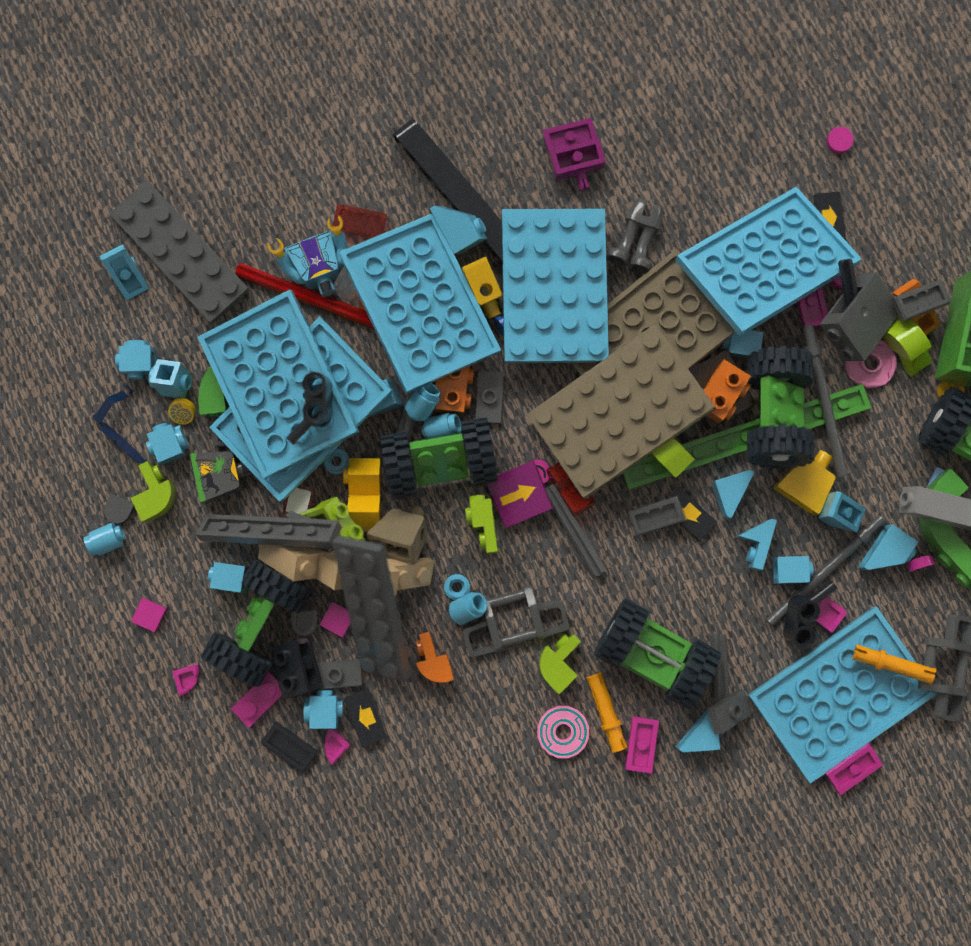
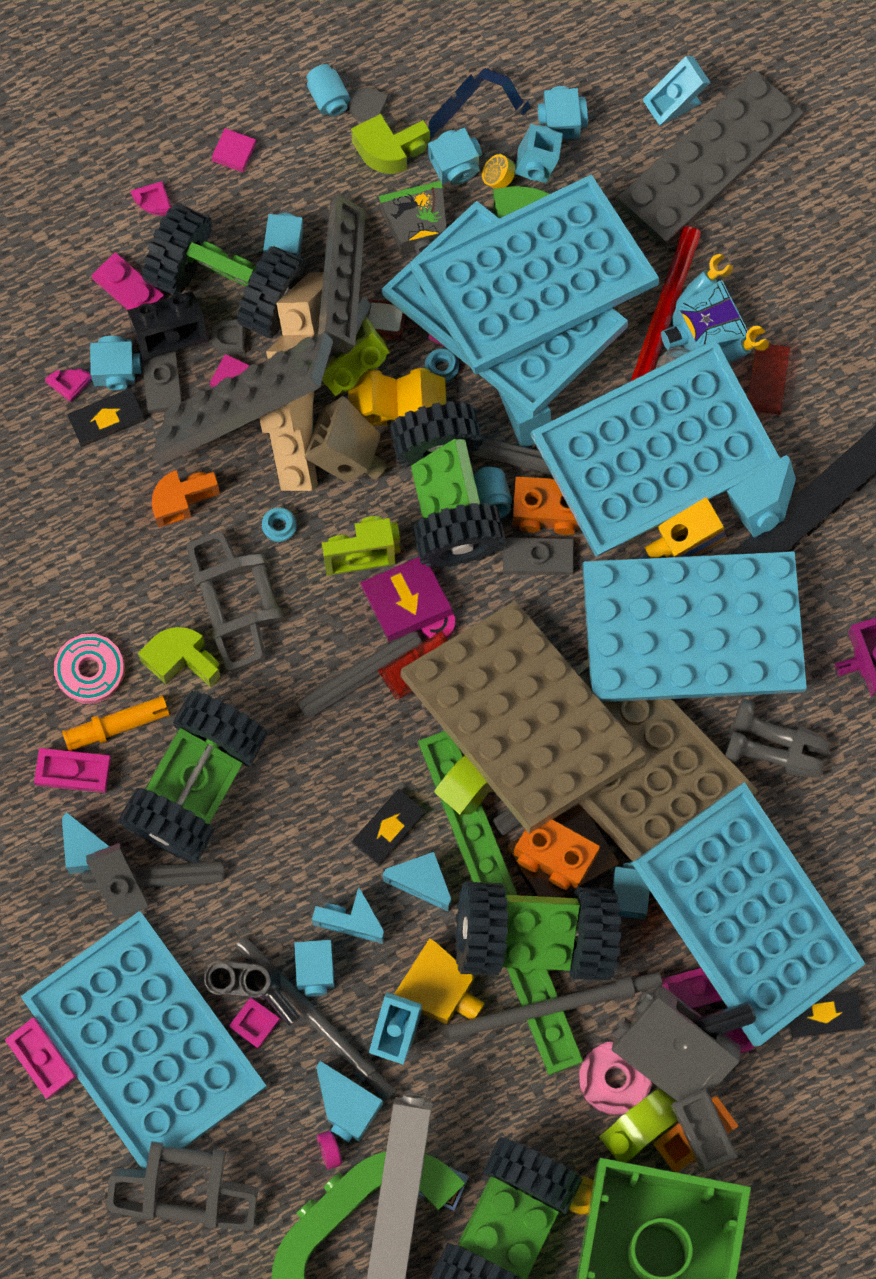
camera: 95 degrees right, 10 degrees down
black tile [261,721,319,773] -> none
black beam [286,372,333,445] -> none
medium azure brick [405,383,440,421] -> none
medium azure brick [449,592,487,625] -> none
dark grey plate [628,495,687,536] -> none
light orange pin [852,644,936,685] -> none

